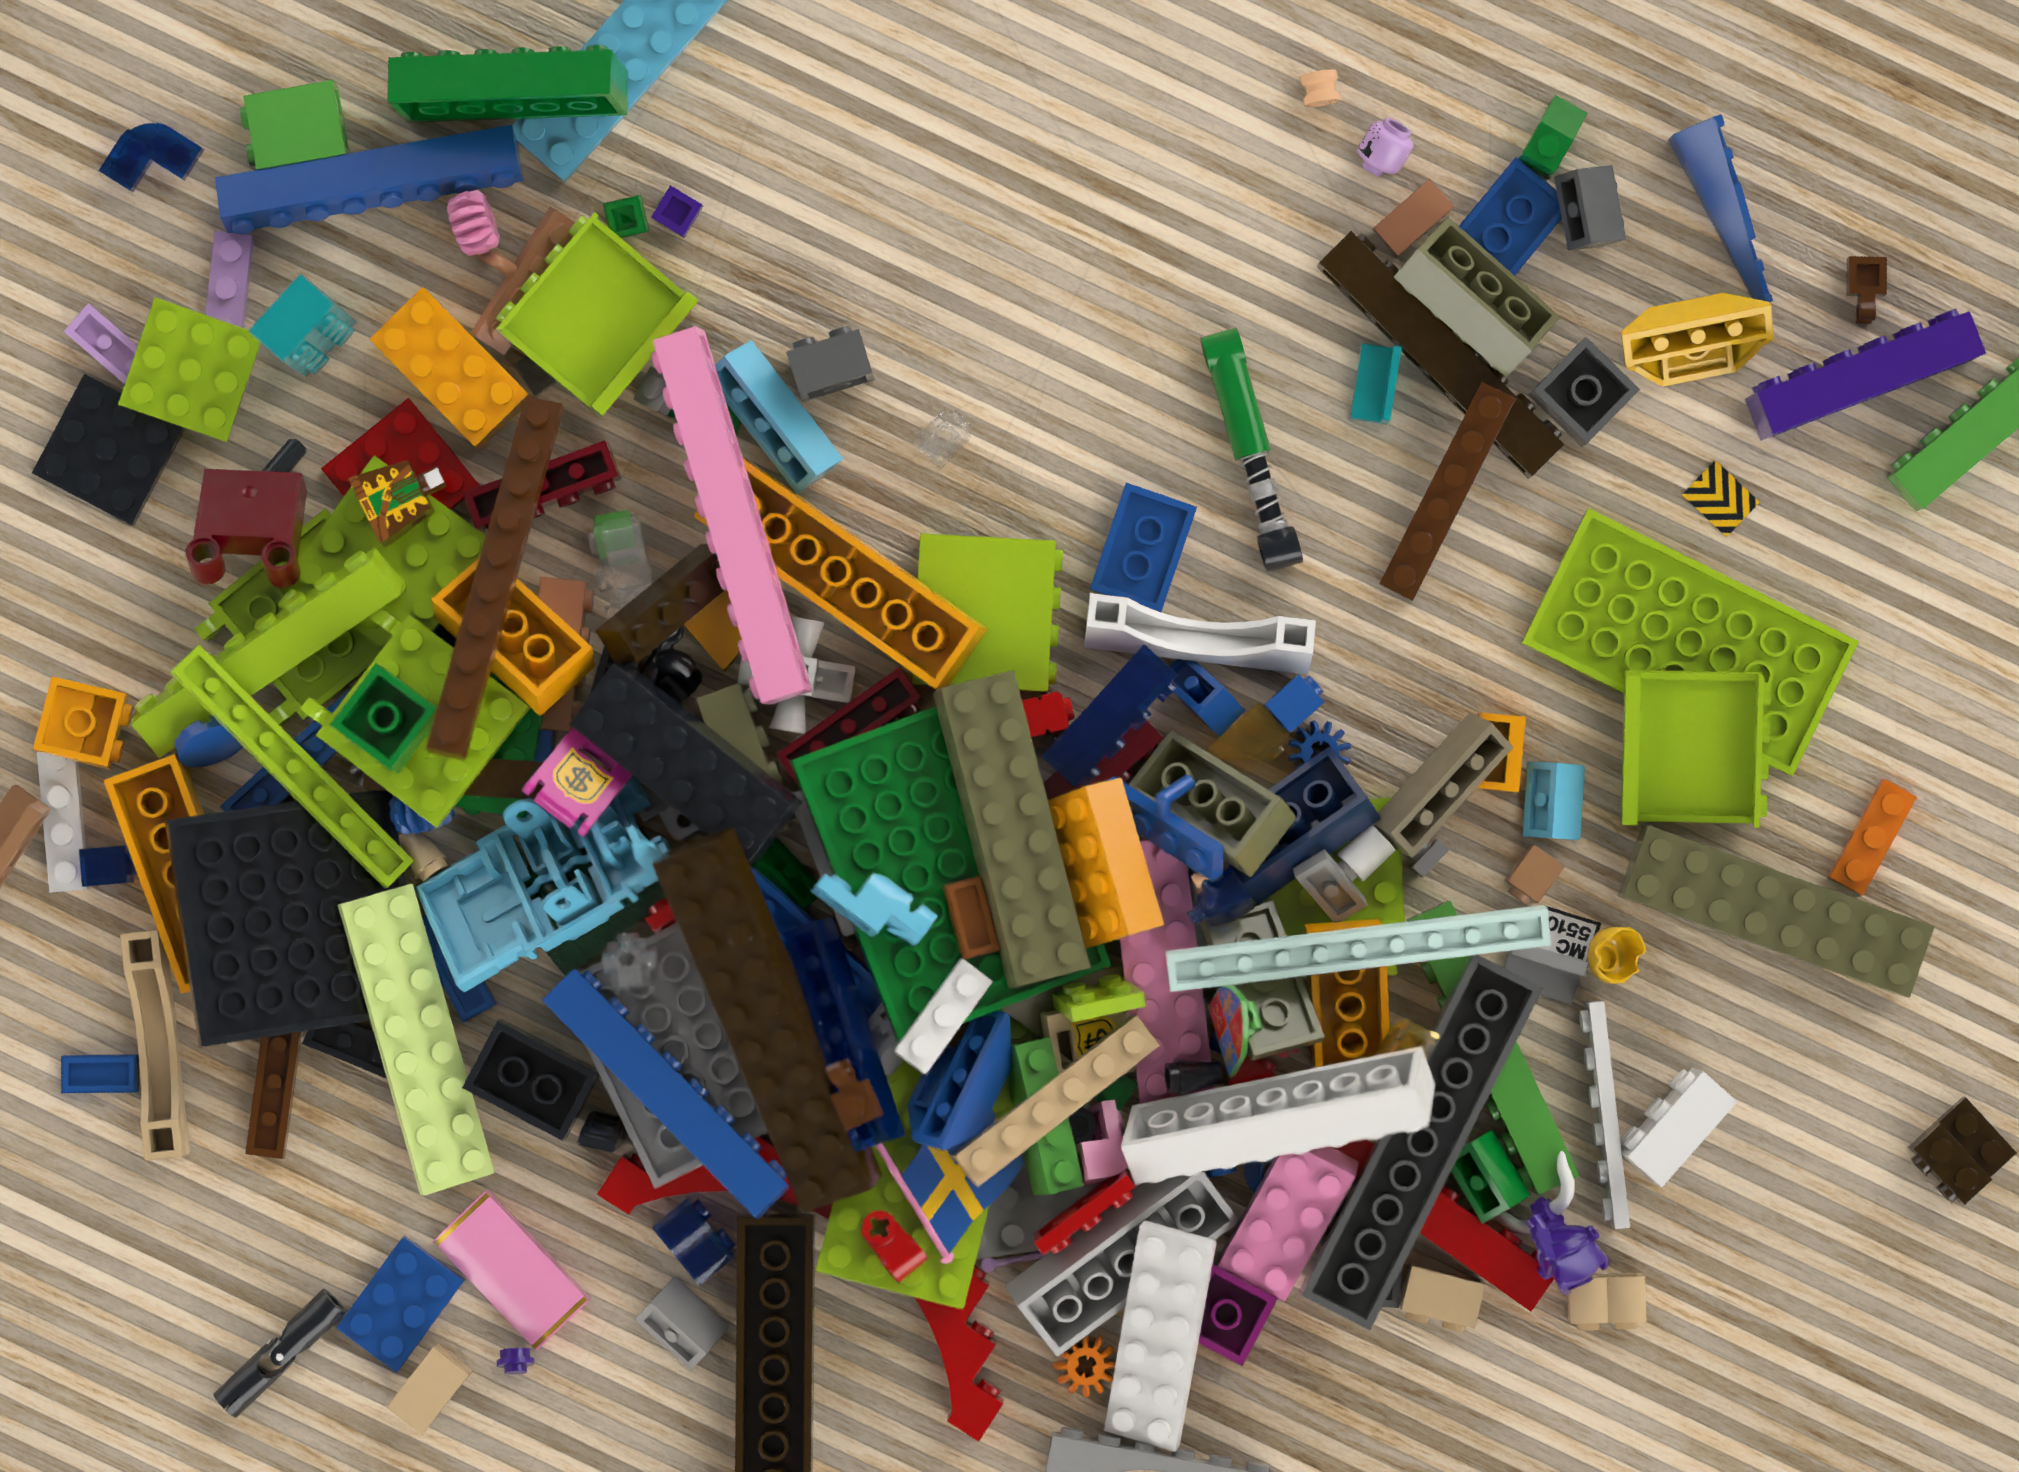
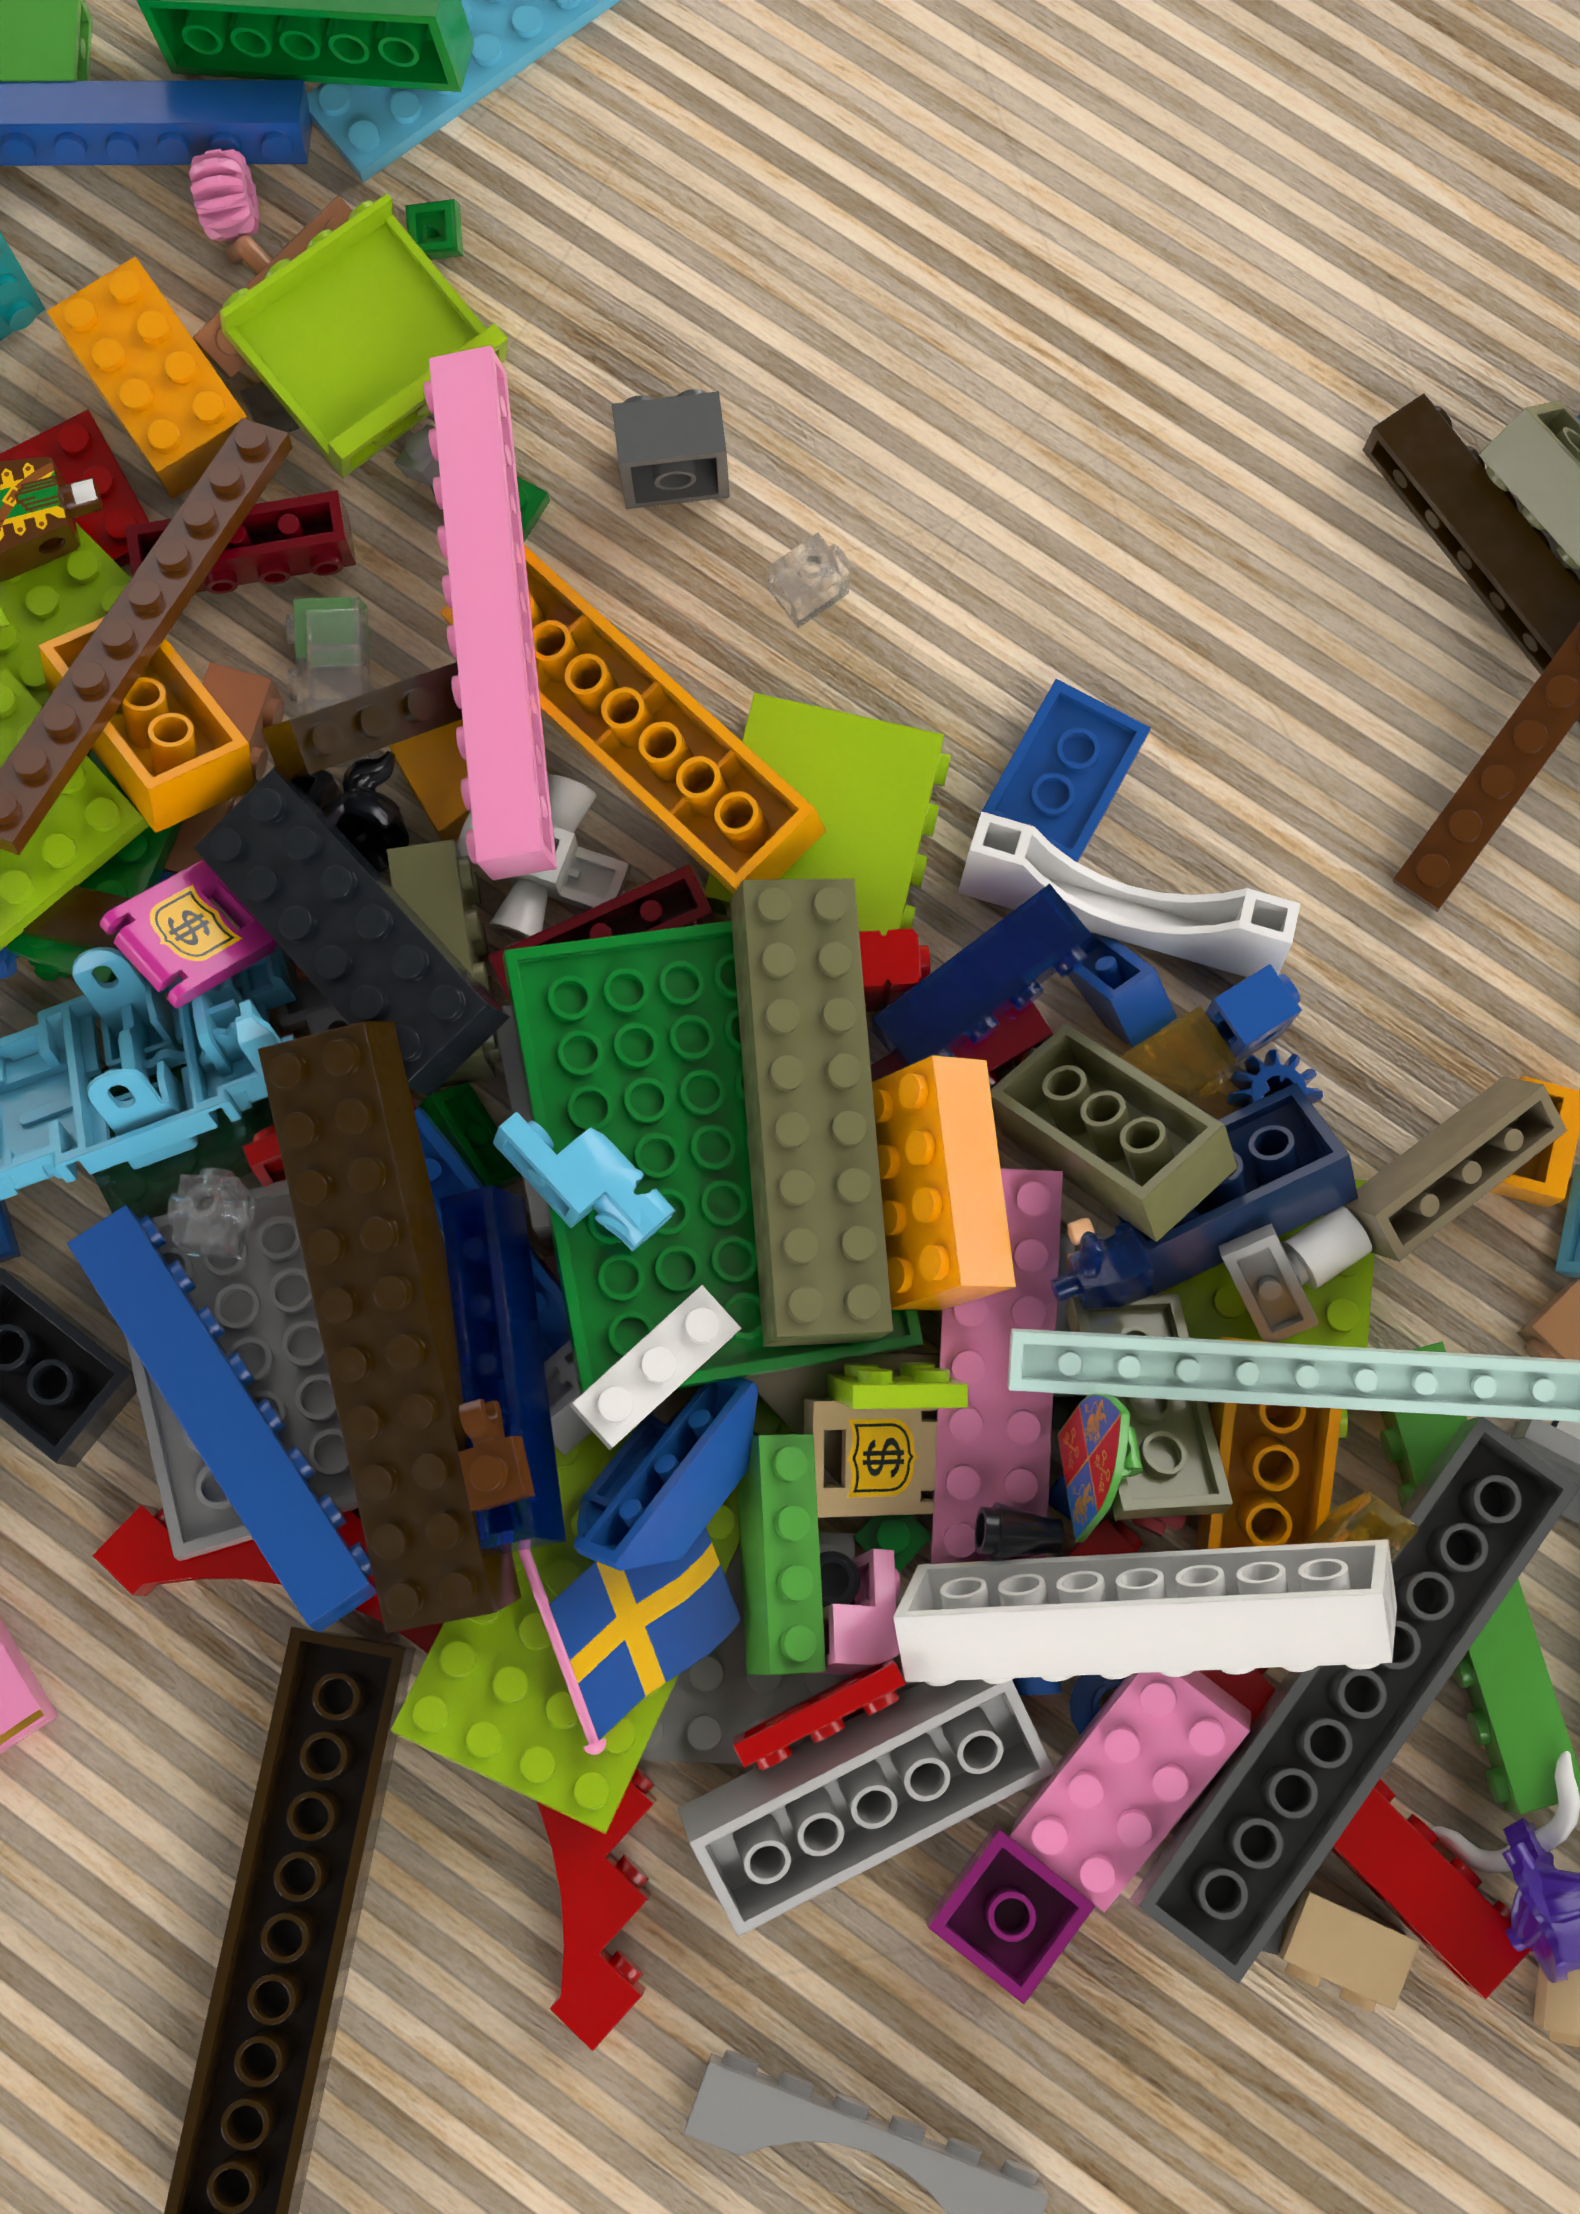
camera: 10 degrees right, 10 degrees down
black slope [577,1111,625,1153] -> none
light grey panel [635,1277,729,1371] -> none
dark purple plate [651,185,703,238] -> none
clear blue brick [652,1197,736,1286] -> none
medium azure brick [715,340,844,494] -> none
red piece [861,1210,928,1283] -> none
dark orange tile [942,876,1001,959] -> none
tan arch [951,1015,1160,1187] -> none
lavender hinge [981,1251,1050,1272] -> none
orange gear [1053,1335,1116,1397] -> none
white plate [1104,1220,1216,1452] -> none
blue plate [1107,775,1223,881] -> none
piece [1200,327,1303,572] -> none
light nougat wheel [1300,69,1341,107] -> none
teal panel [1350,343,1402,425] -> none
lavender head [1358,118,1413,177] -> none
nougat tile [1372,179,1454,257] -> none
light grey plate [1409,839,1449,877] -> none
green brick [1451,1130,1531,1224] -> none

